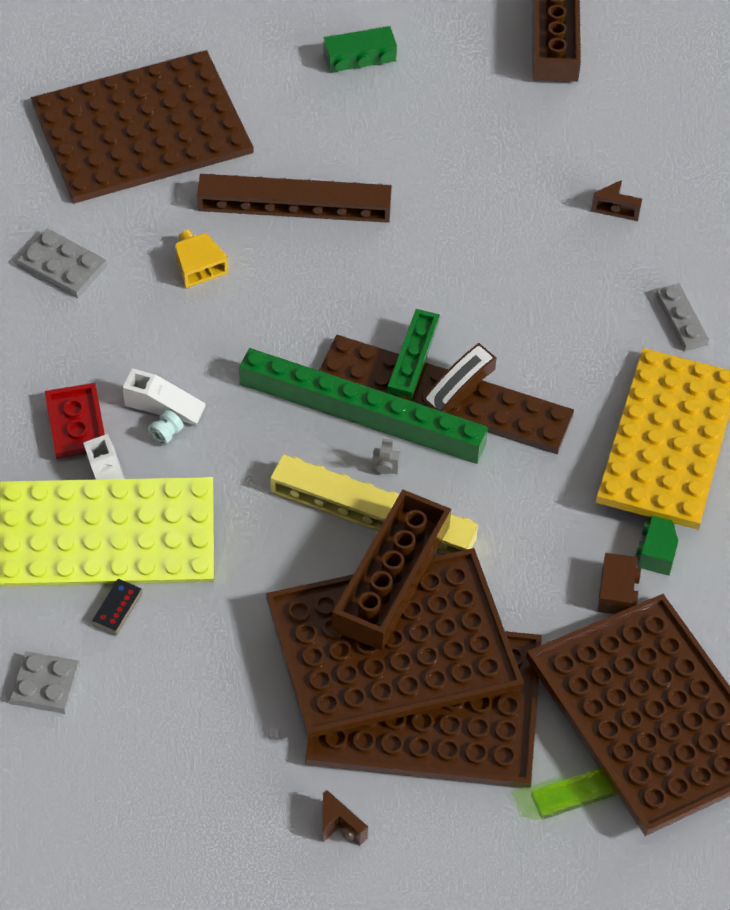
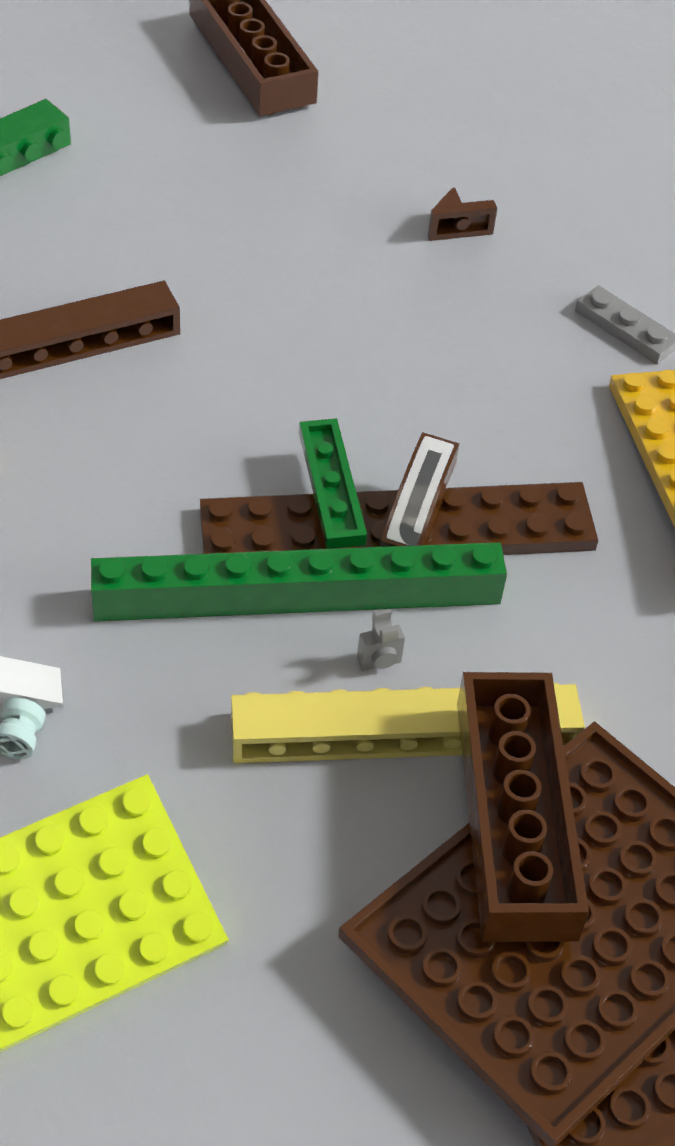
camera: 30 degrees left, 5 degrees down
black tile [92,579,142,636] -> none

